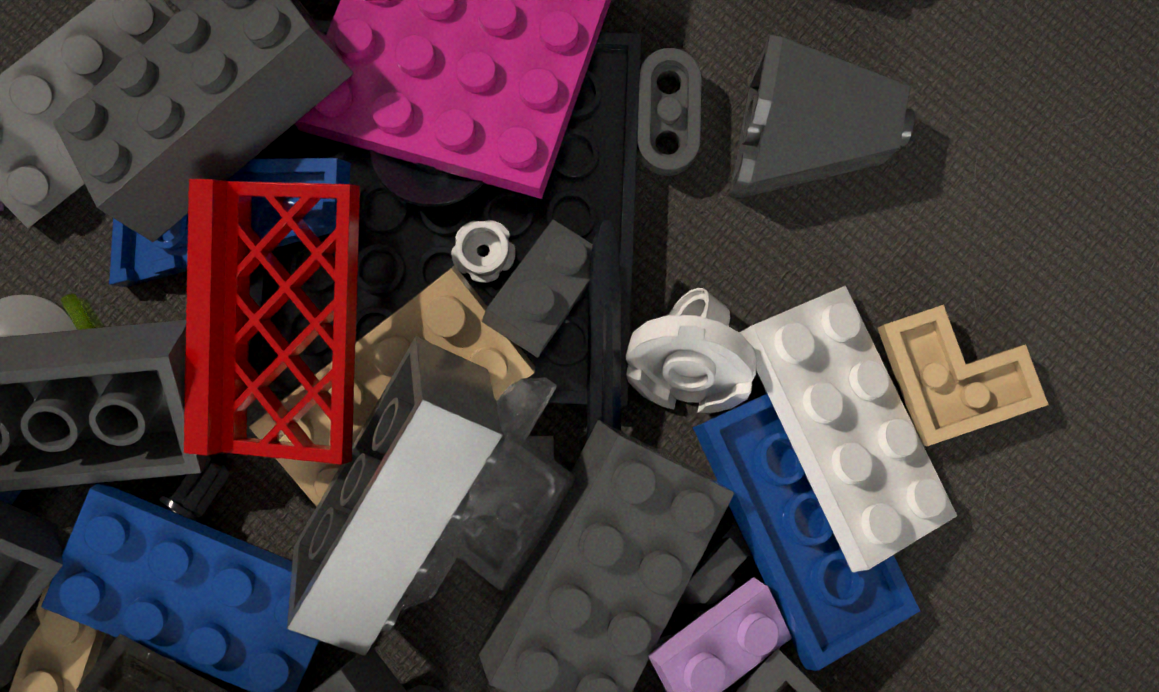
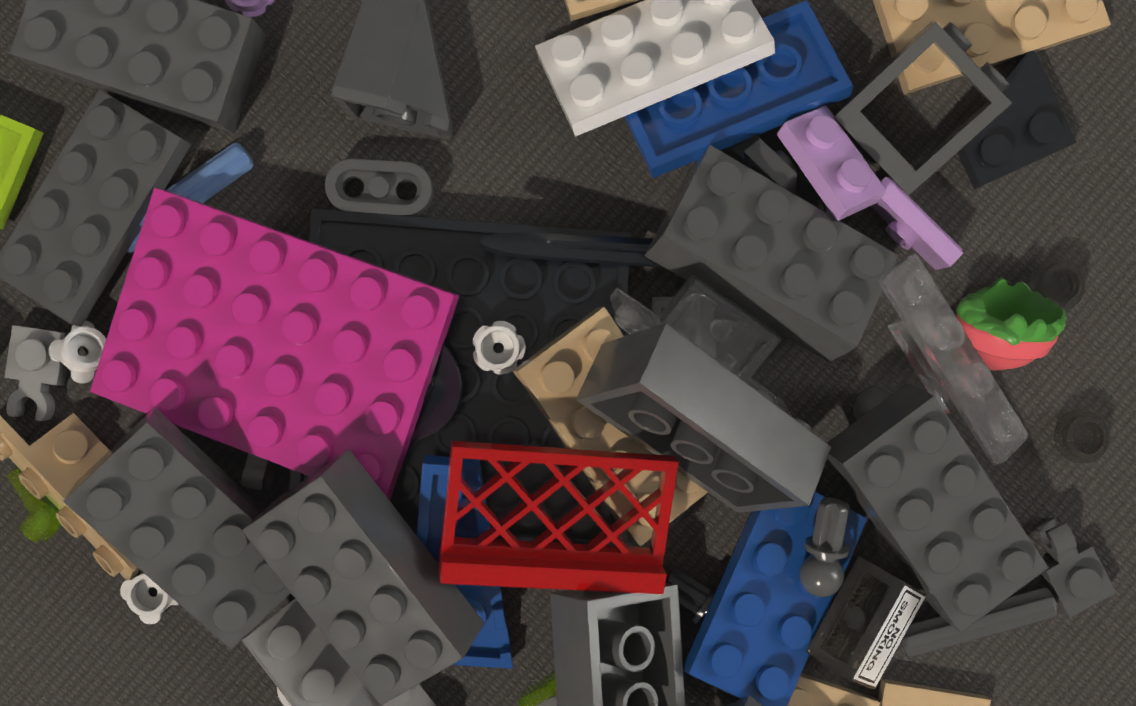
camera: 85 degrees left, 5 degrees up
dark grey plate [481,220,593,358] -> none
white tile [626,288,757,413] -> none
none -> dark grey axle [799,497,850,597]

